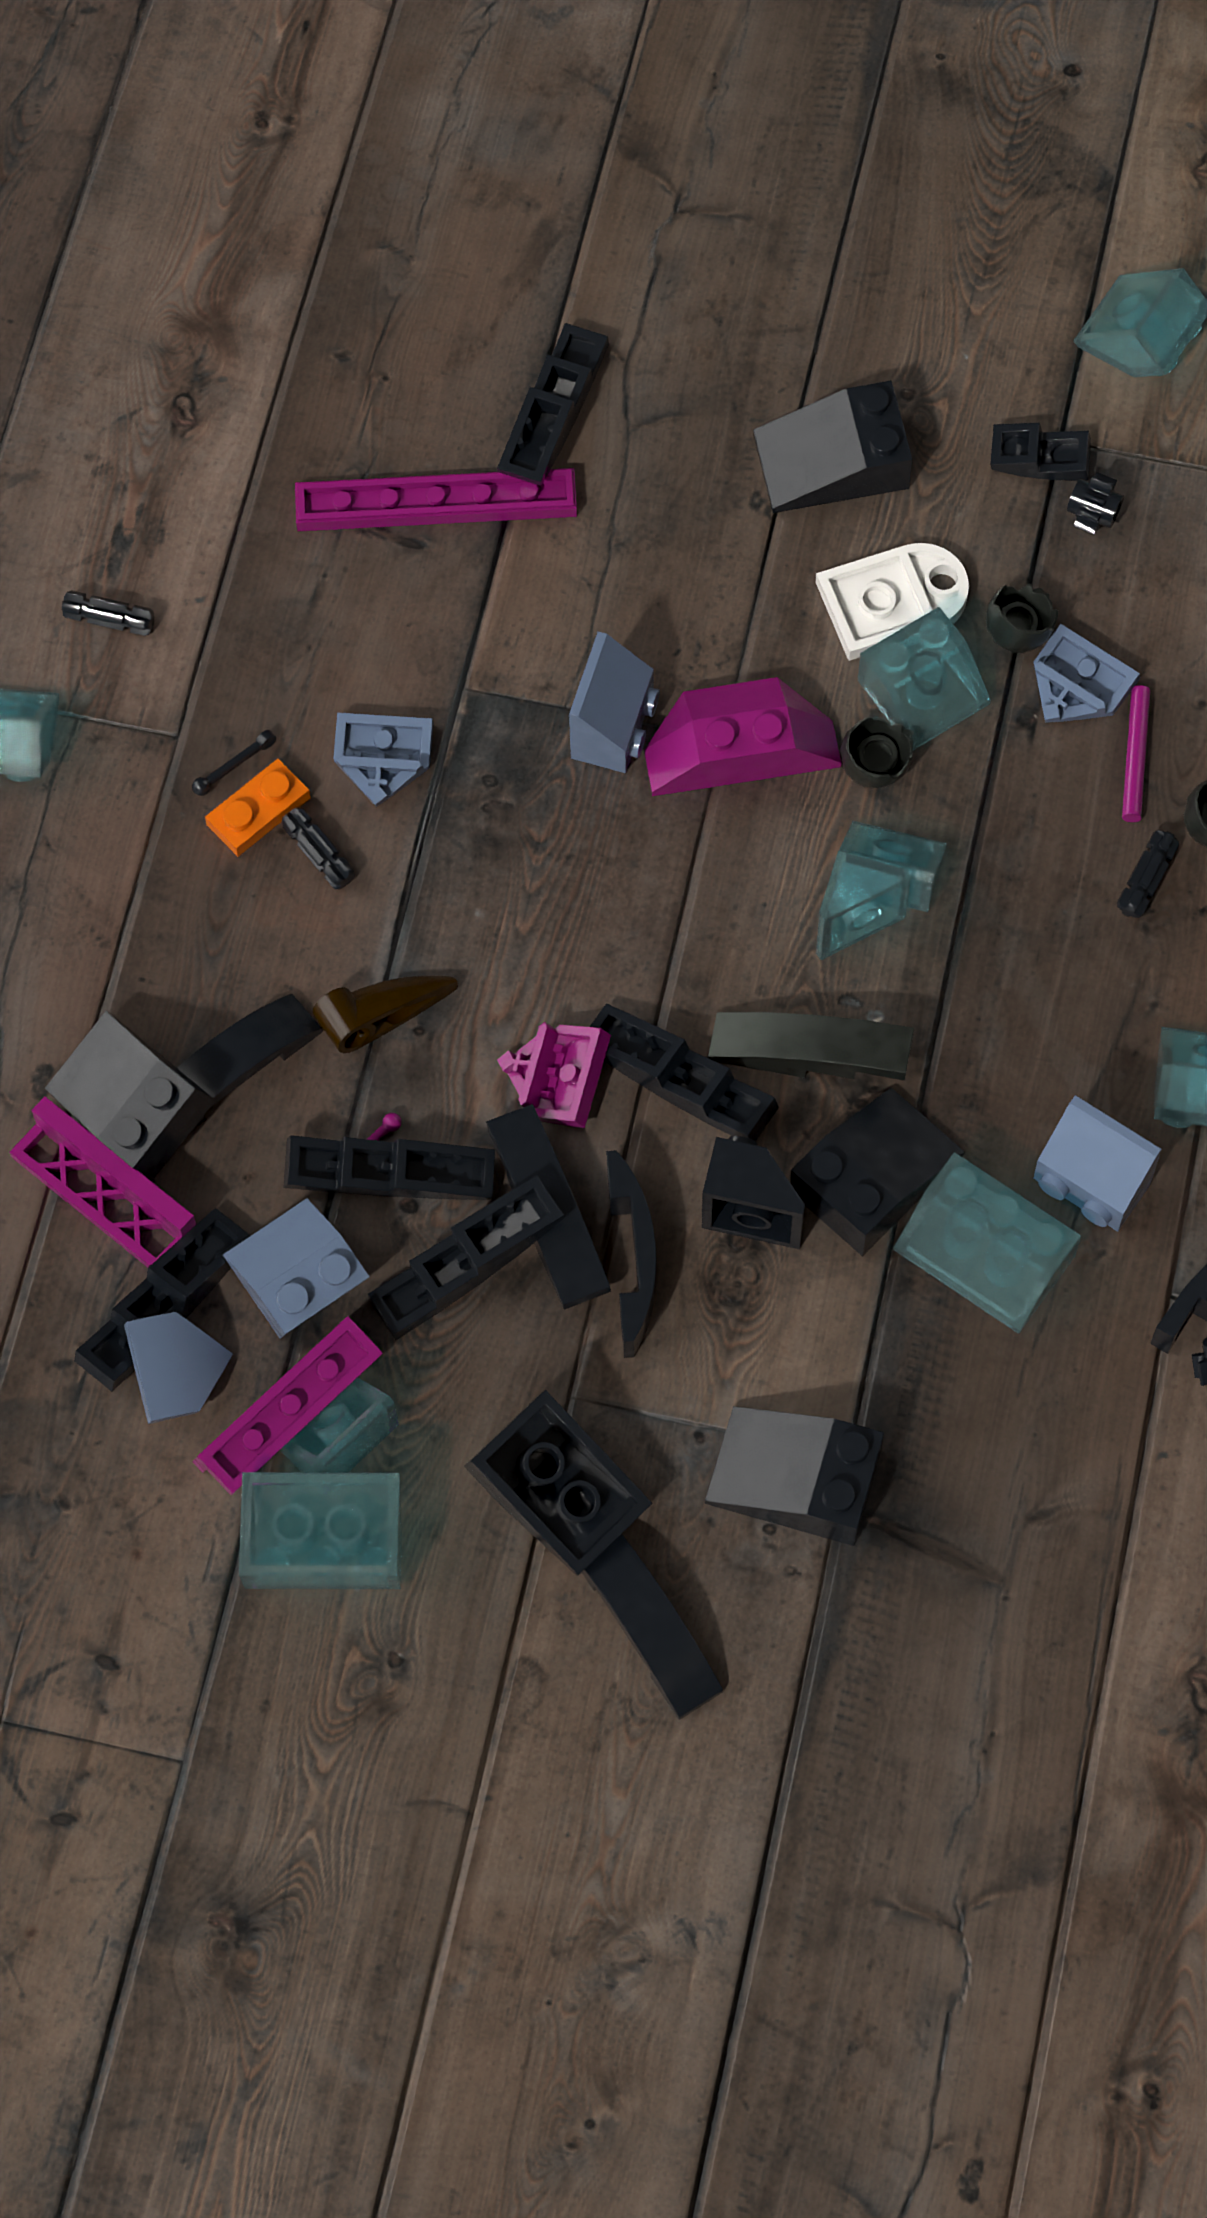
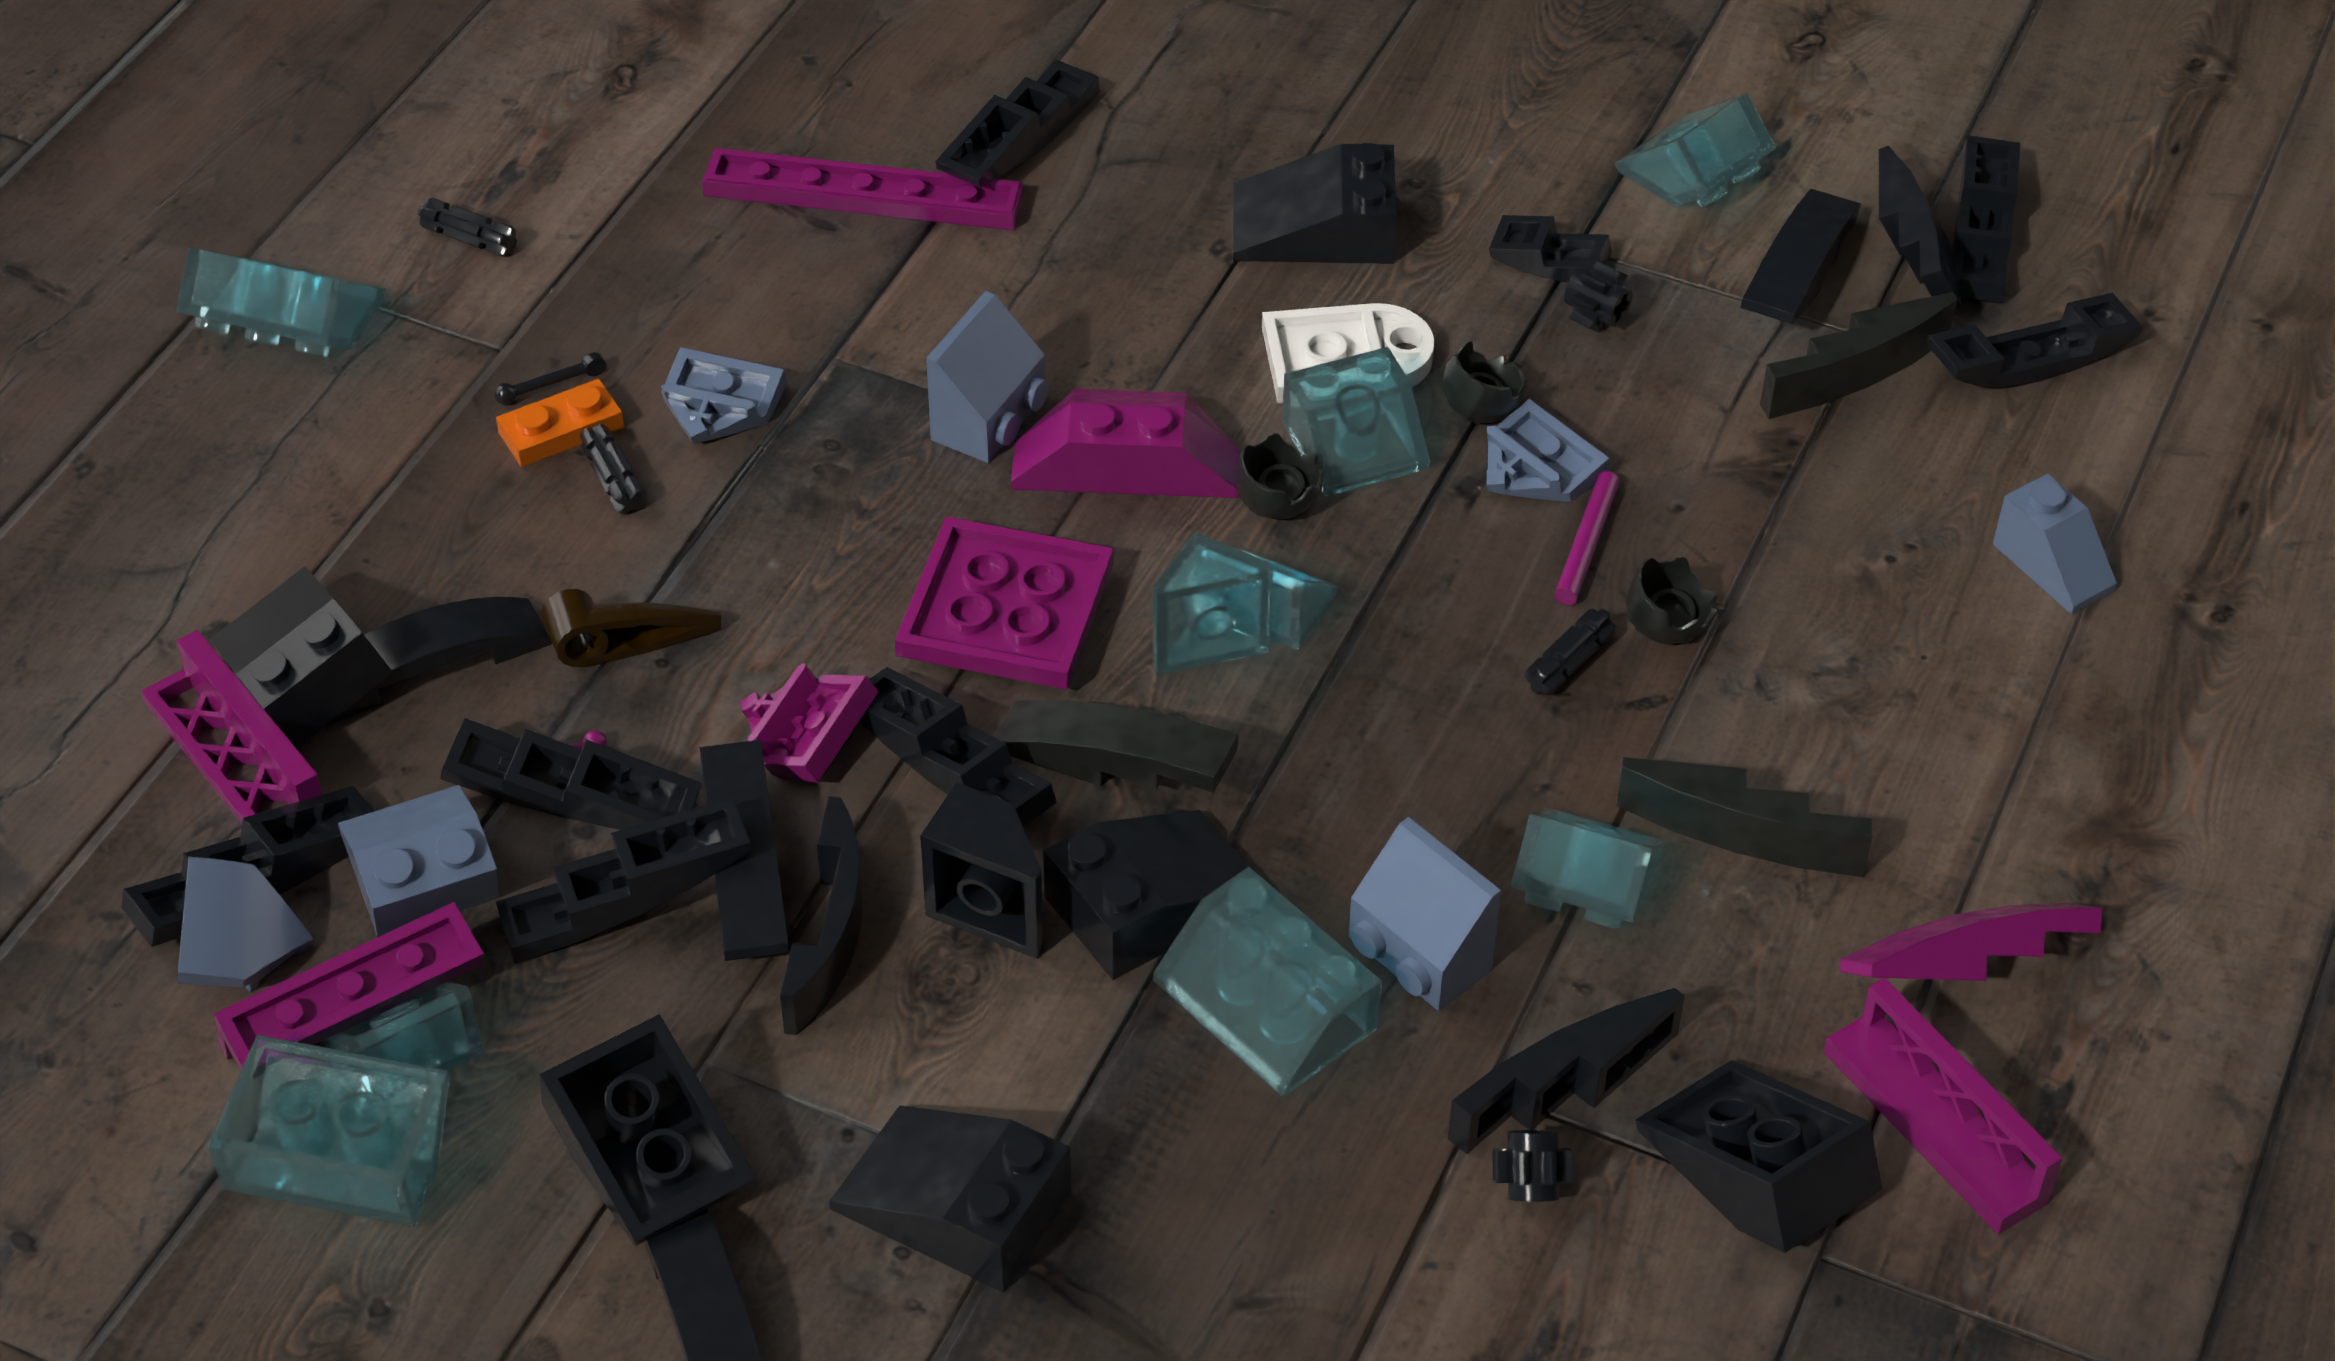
camera: 10 degrees right, 20 degrees down
none -> magenta plate [894,516,1114,690]

